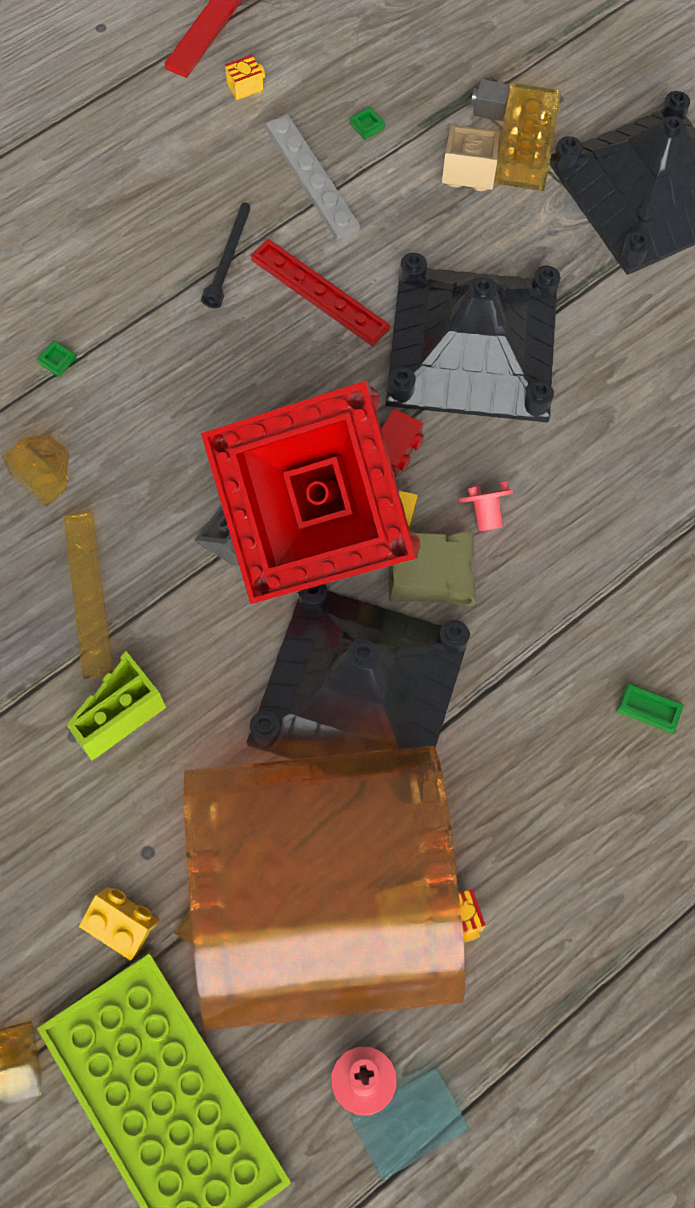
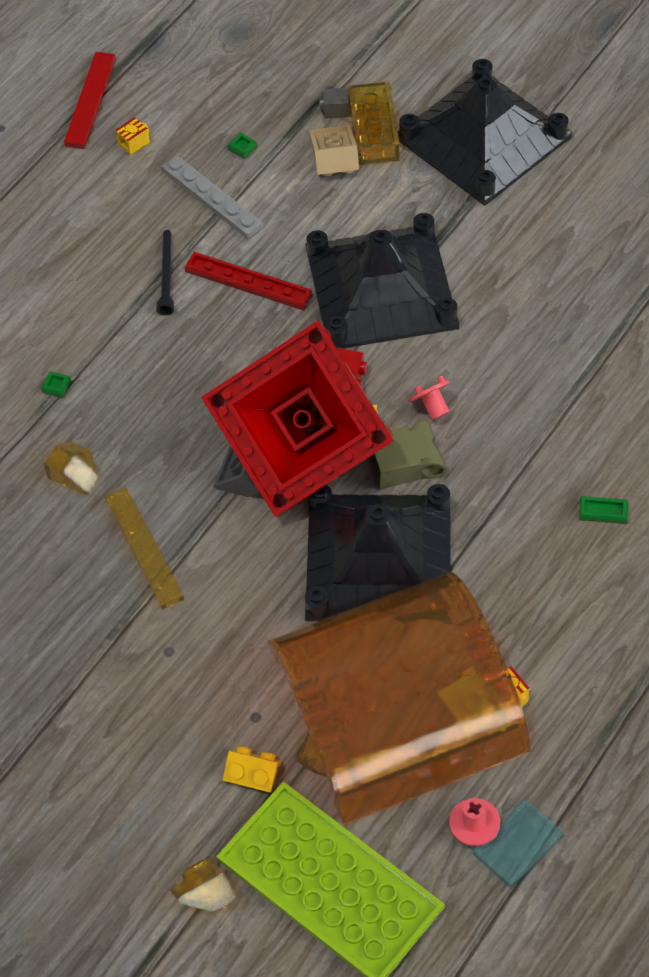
camera: 10 degrees left, 10 degrees down
lime wedge [66,651,166,761] -> none

